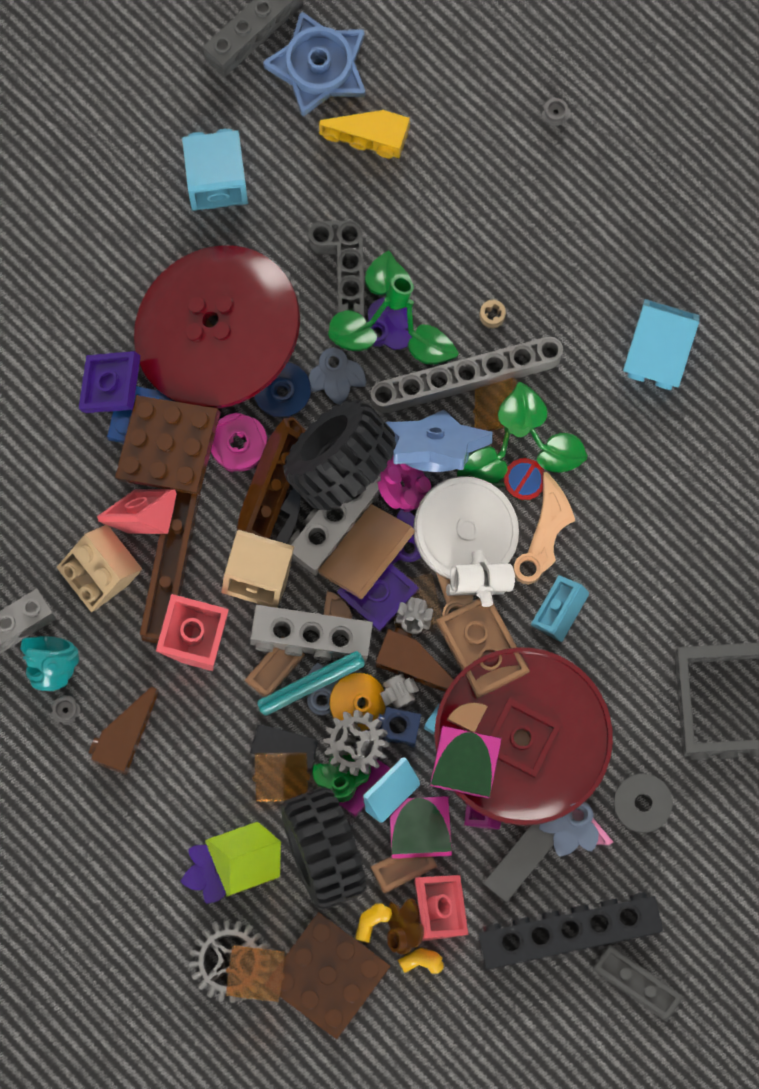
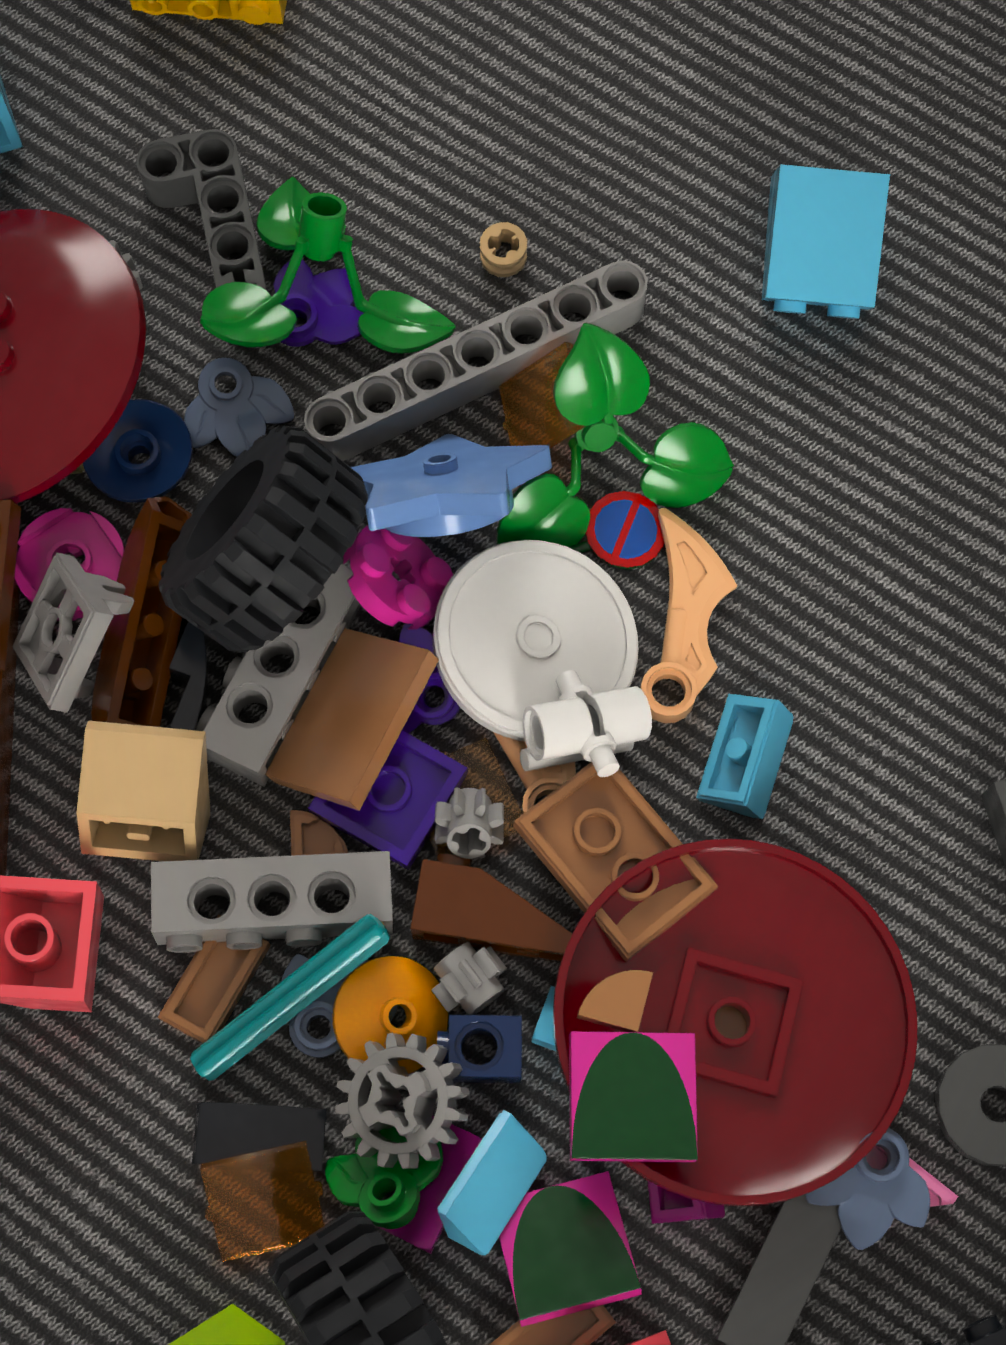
camera: 10 degrees left, 5 degrees down
none -> light grey piece [13,552,135,713]

